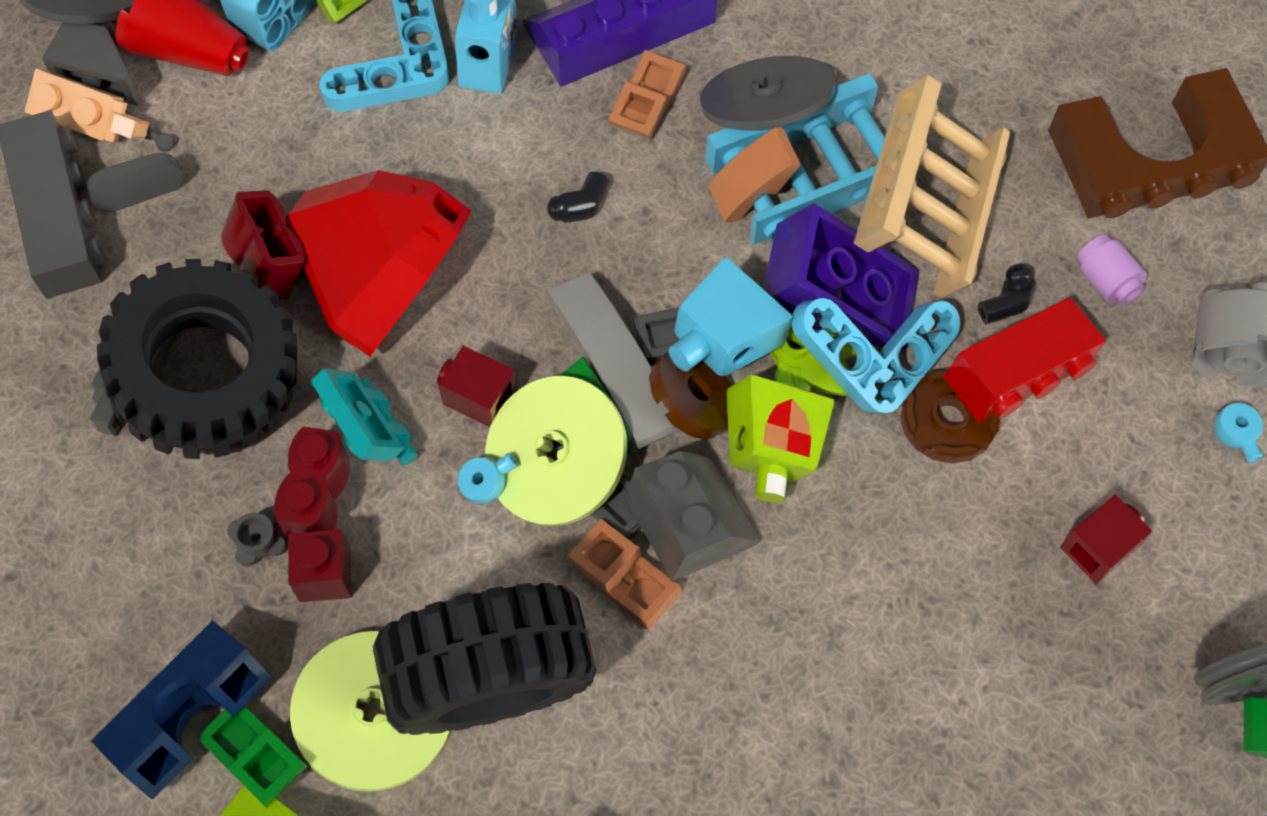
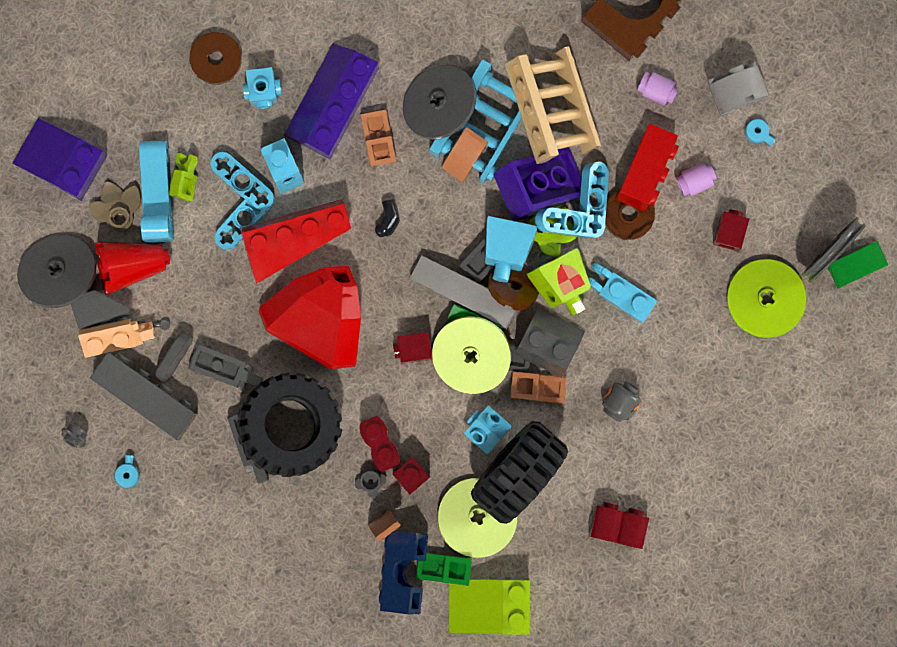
camera: 40 degrees left, 20 degrees up
dark red brick [221,190,305,300] -> none
teal plate [311,368,418,465] -> none
medium azure piece [458,453,518,504] -> none
black arm [978,264,1035,325] -> none
none -> dark grey hinge [188,344,264,389]
none -> red wedge [240,199,351,284]
none -> nougat slope [368,509,401,542]
none -> medium azure brick [464,406,512,455]
none -> medium azure hinge [588,263,657,324]
none -> dark grey head [602,381,641,422]
none -> lavender brick [676,162,717,196]
none -> lime piece [727,259,806,338]

